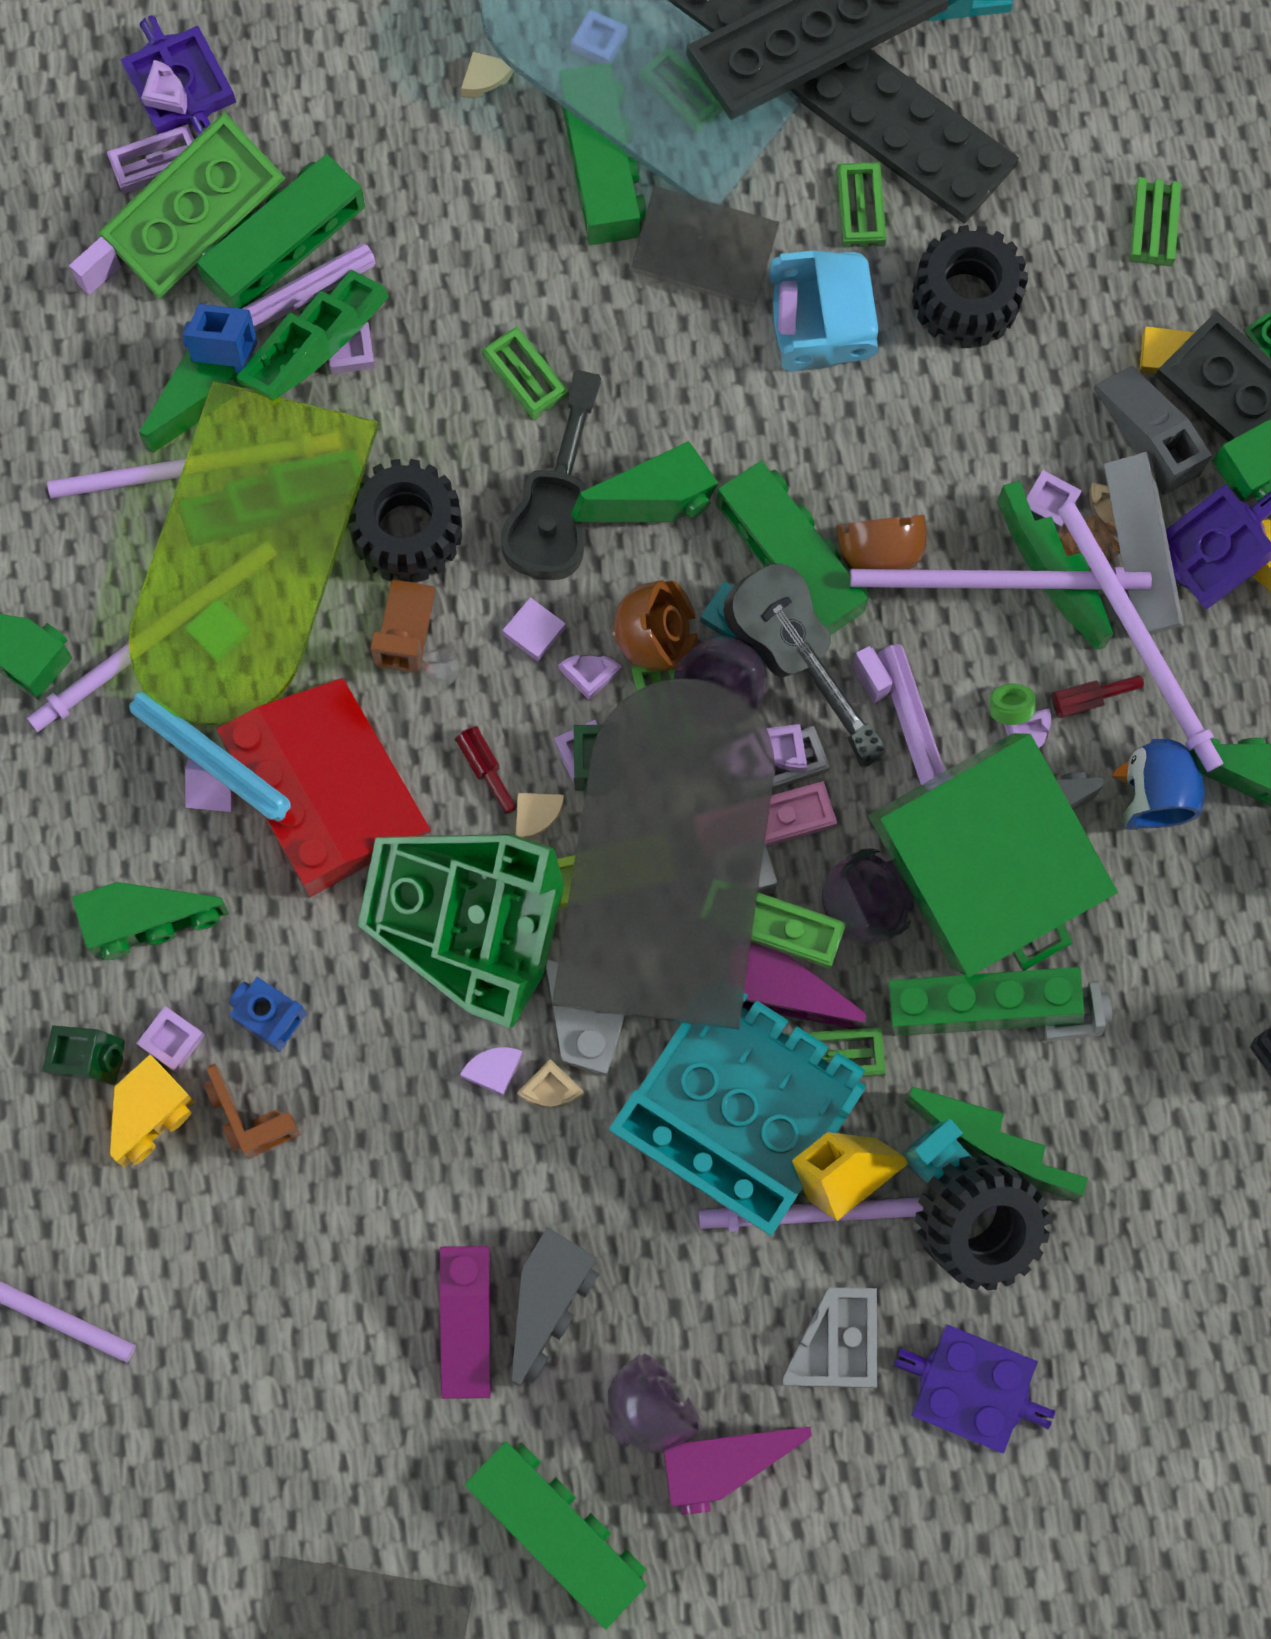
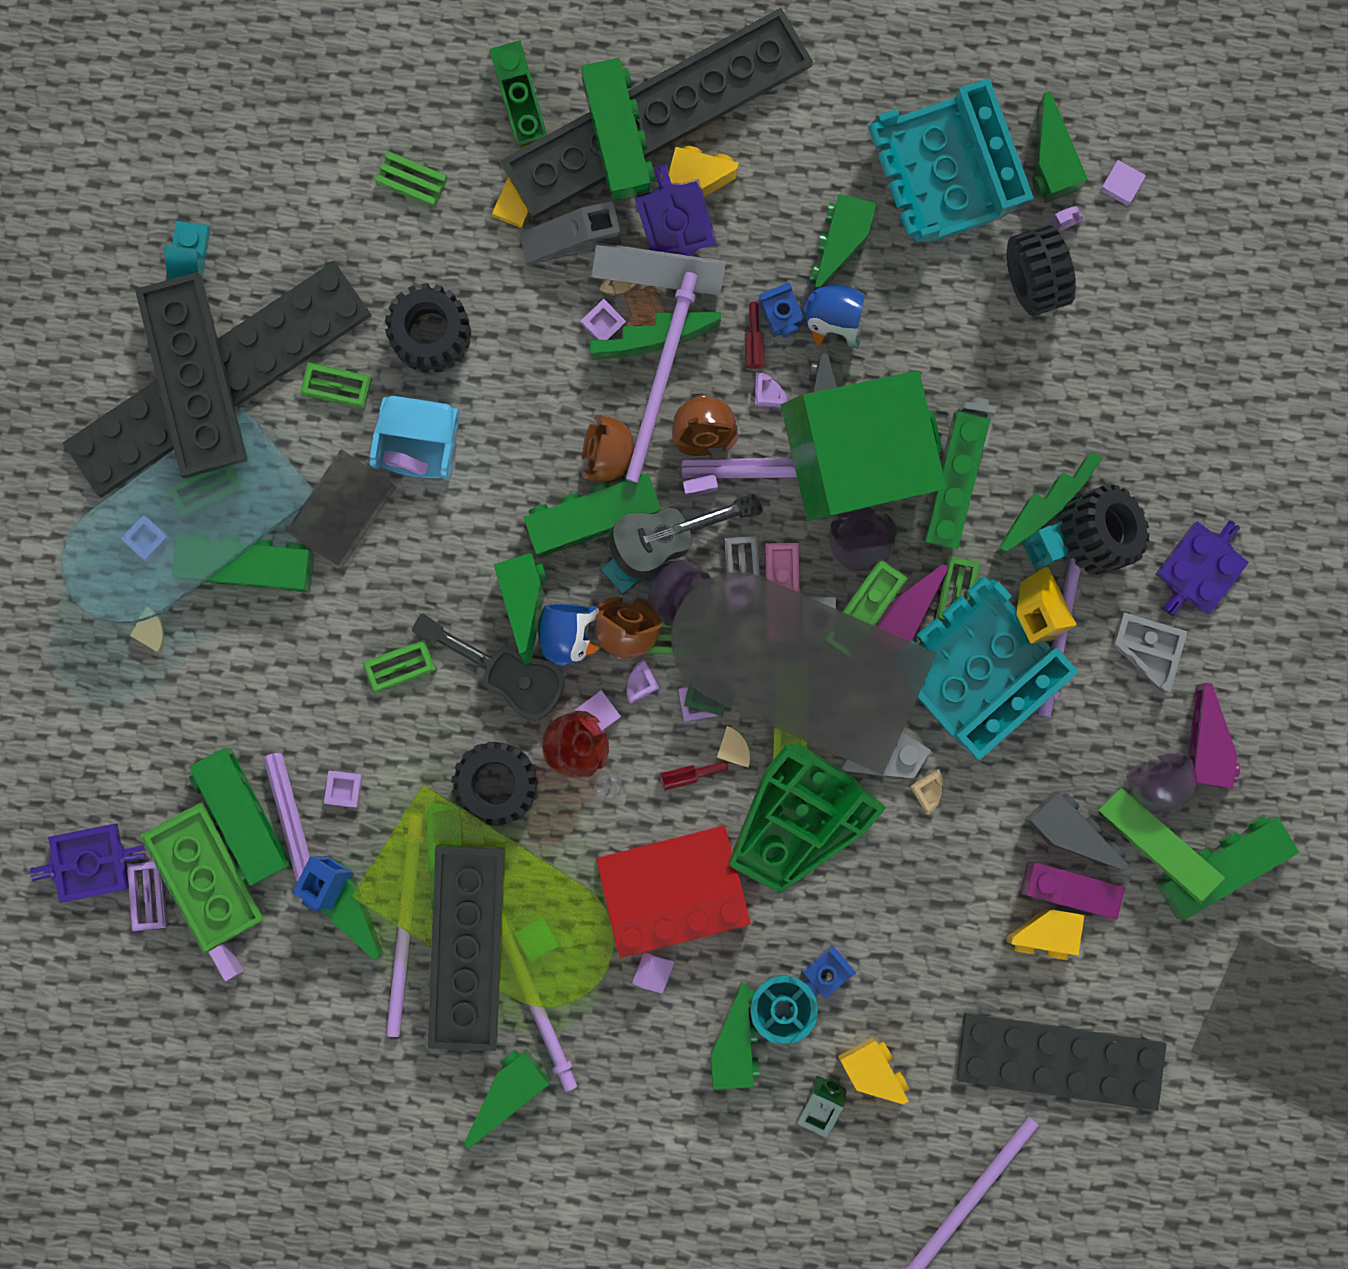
camera: 70 degrees left, 10 degrees up
medium azure axle [129,692,291,821] -> none
lavender tile [136,1006,205,1073] -> none
lavender tile [141,60,187,114] -> none
dark orange bracket [203,1064,301,1159] -> none
green slope [236,269,389,401] -> none
dark orange bracket [370,580,435,673] -> none
lavender tile [460,1047,523,1097] -> none
lavender tile [754,724,808,772] -> none
bright green tile [990,683,1036,725] -> none
lavender bar [1058,502,1224,772] -> none
none -> pearl dark grey plate [428,844,505,1051]
none -> blue piece [538,604,601,667]
none -> clear red cylinder [542,711,609,778]
none -> dark orange cylinder [672,395,739,456]
none -> teal cylinder [750,975,818,1044]
none -> blue brick [758,282,804,338]
none -> pearl dark grey plate [956,1013,1167,1111]
none -> yellow slope [1006,908,1084,960]
none -> bright green tile [1098,788,1225,904]

